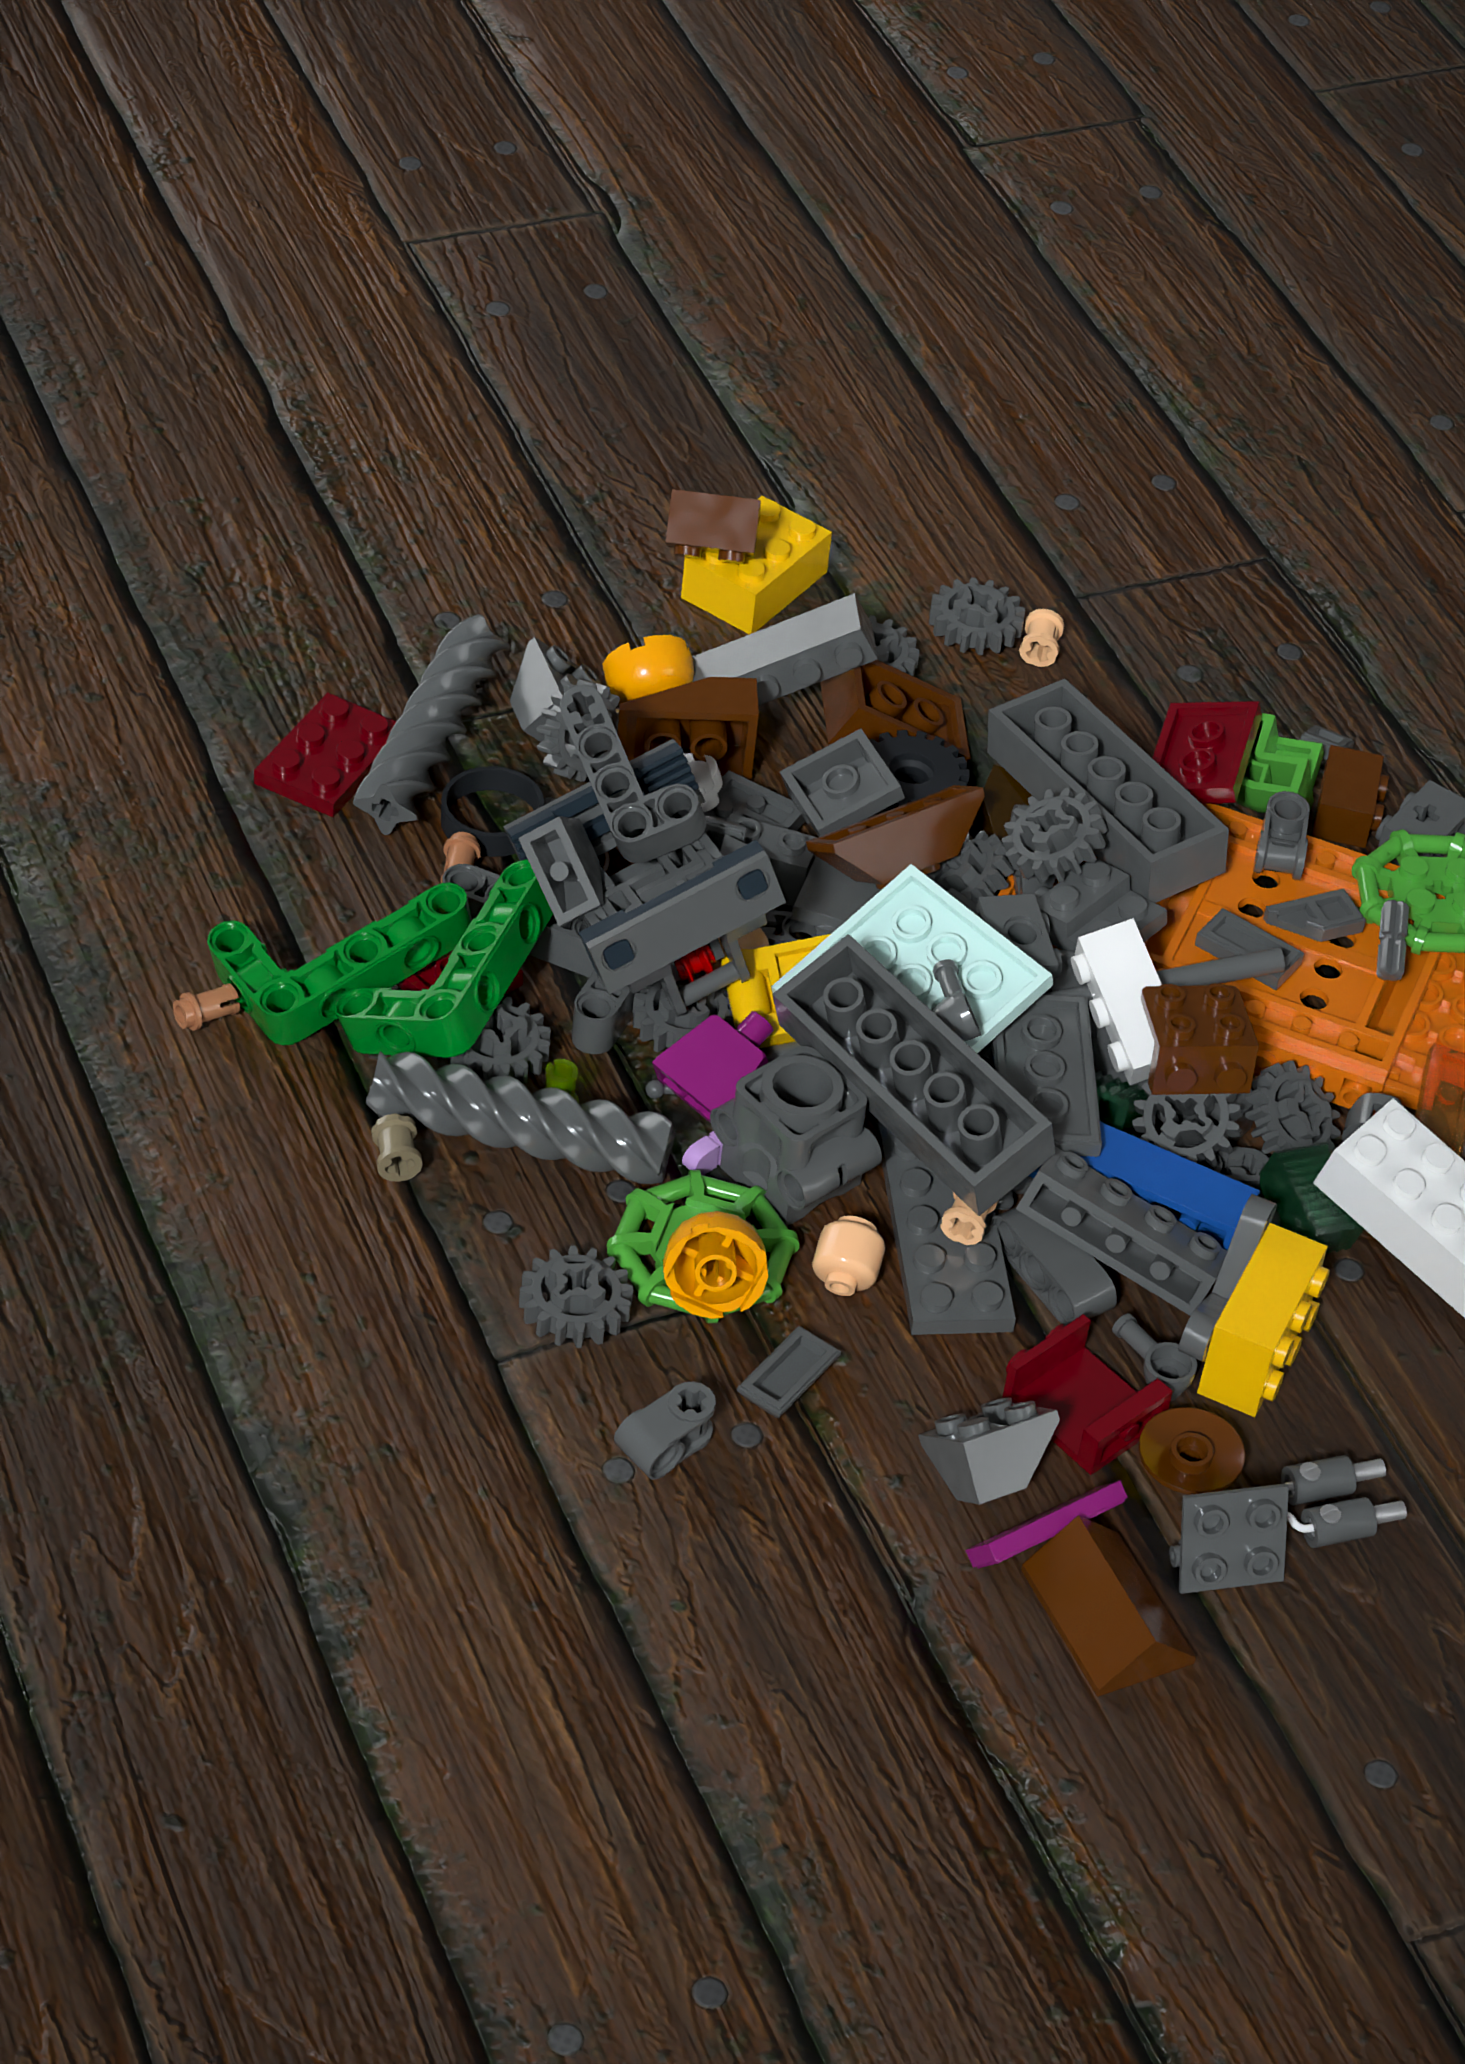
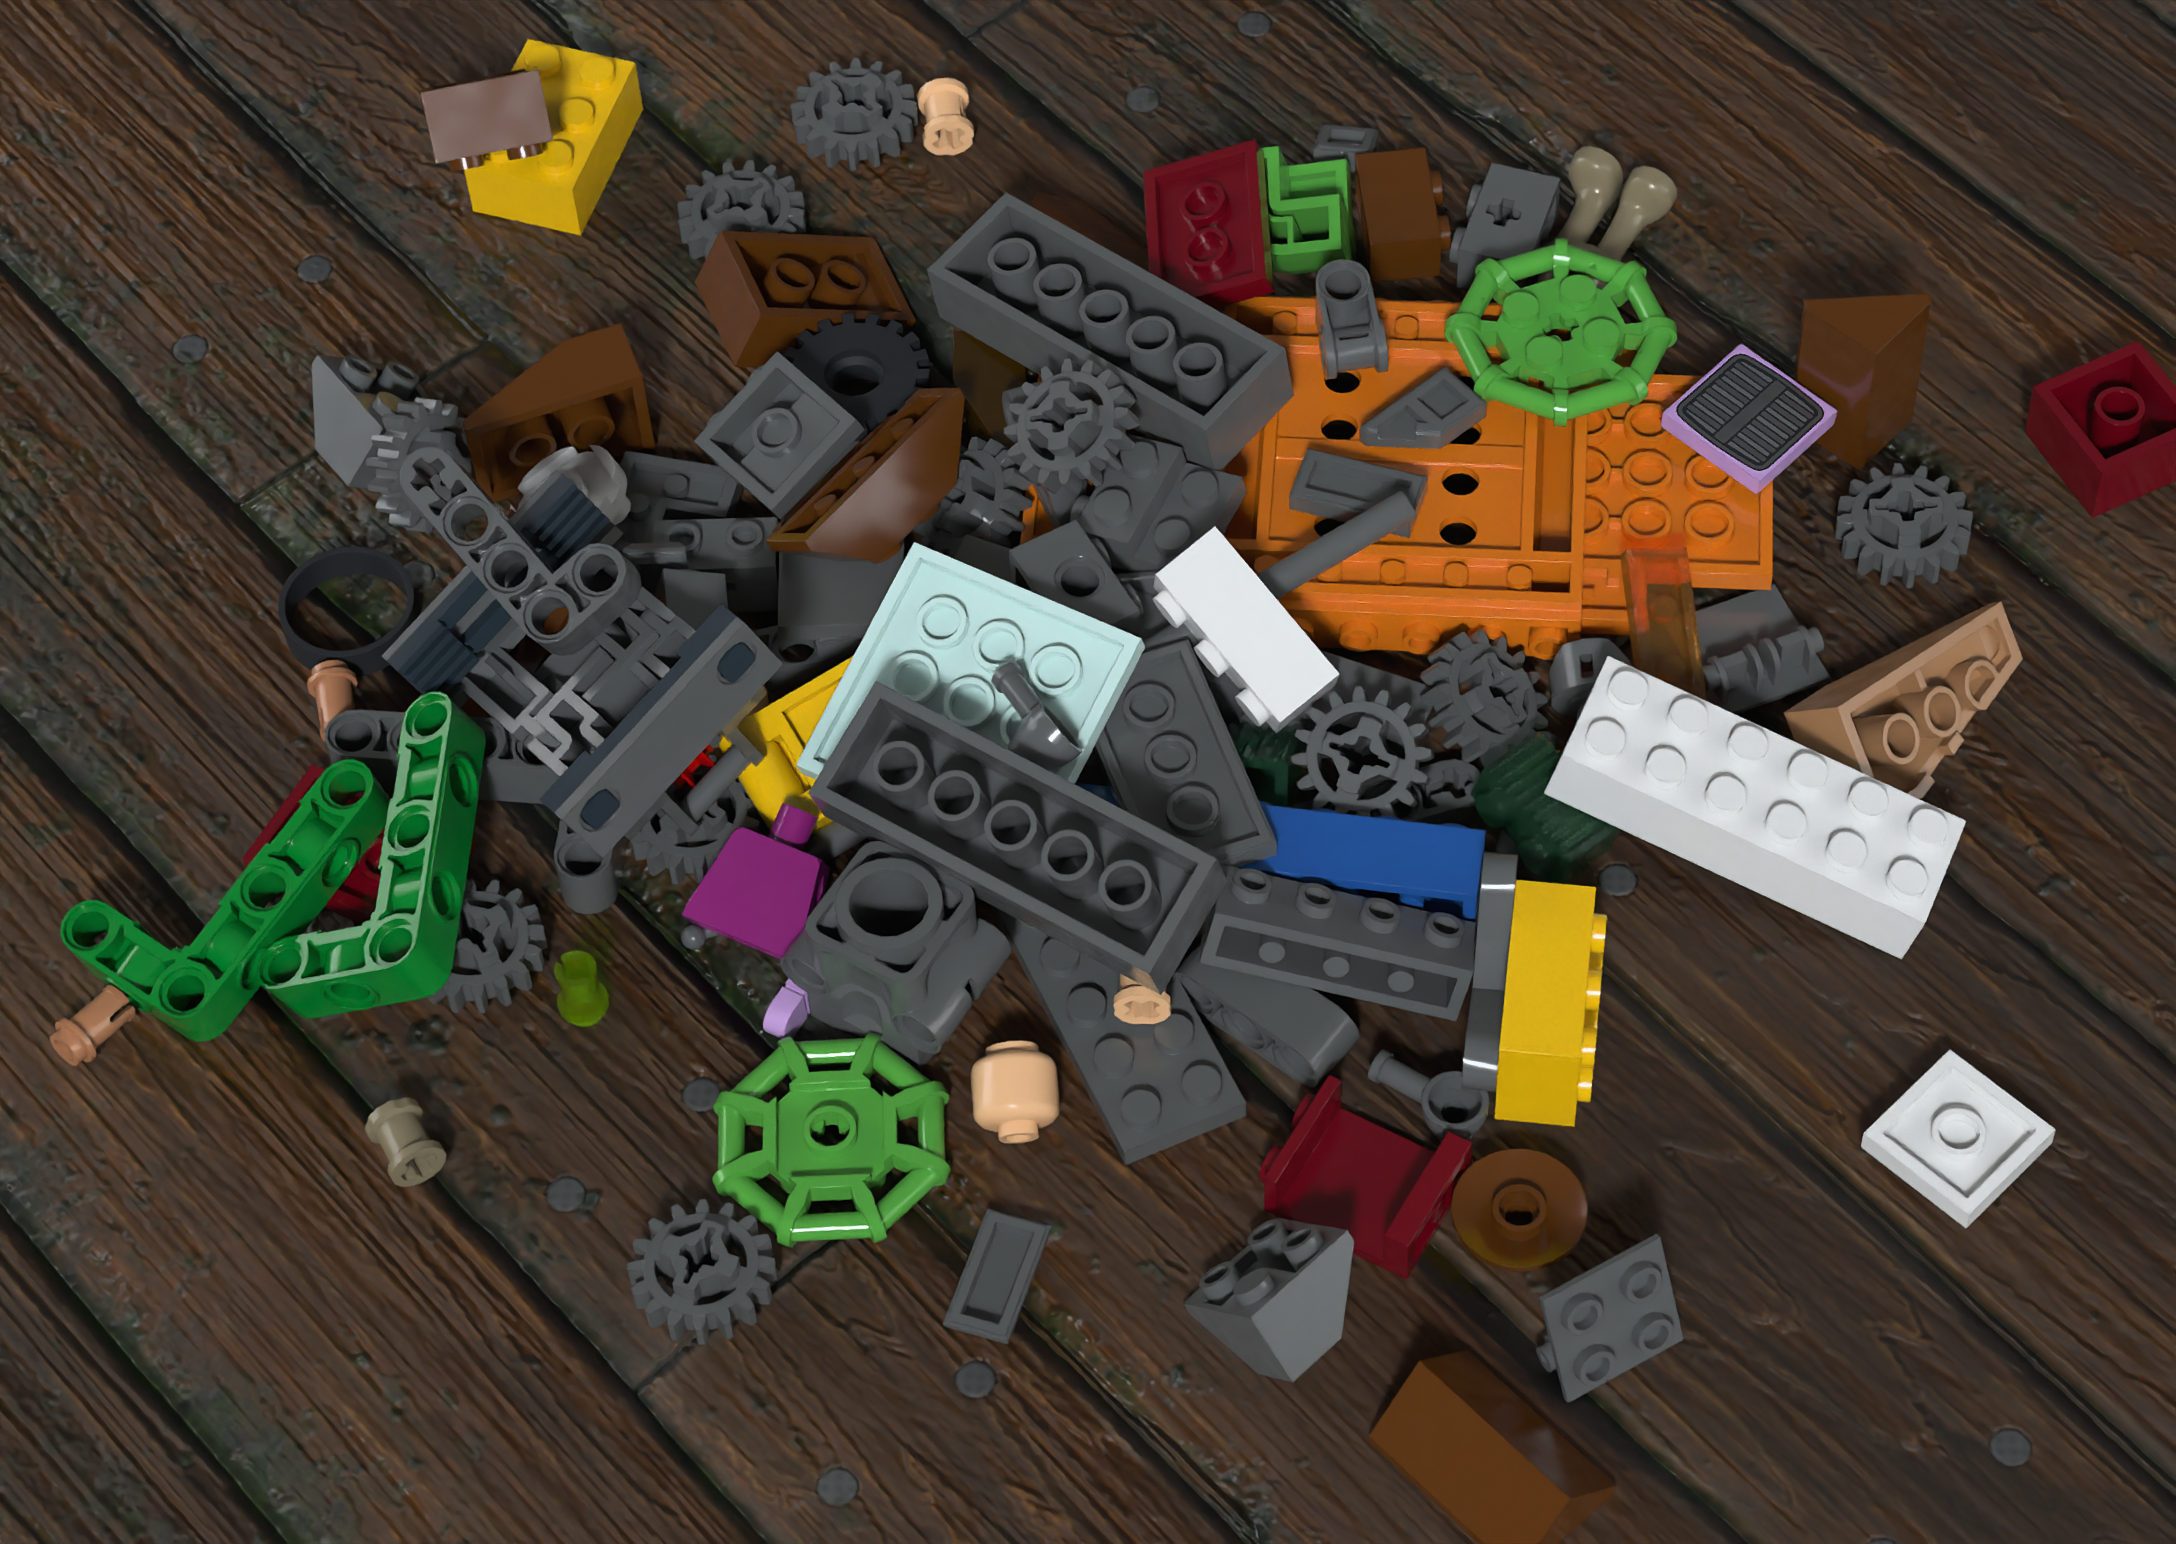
camera: 10 degrees left, 10 degrees up
dark red plate [254,692,396,818] -> none
dark grey piece [353,614,511,835] -> none
dark grey piece [366,1051,677,1184] -> none
dark grey slope [518,816,604,926] -> none
light orange cylinder [602,635,694,705] -> none
dark grey piece [614,1381,716,1480] -> none
light orange cylinder [663,1211,768,1319] -> none
brick [692,593,878,706] -> none
magenta tile [965,1480,1128,1569] -> none
reddish brown bracket [1141,983,1259,1095] -> none
dark grey piece [1281,1455,1407,1548] -> none
dark grey piece [1376,900,1409,981] -> none

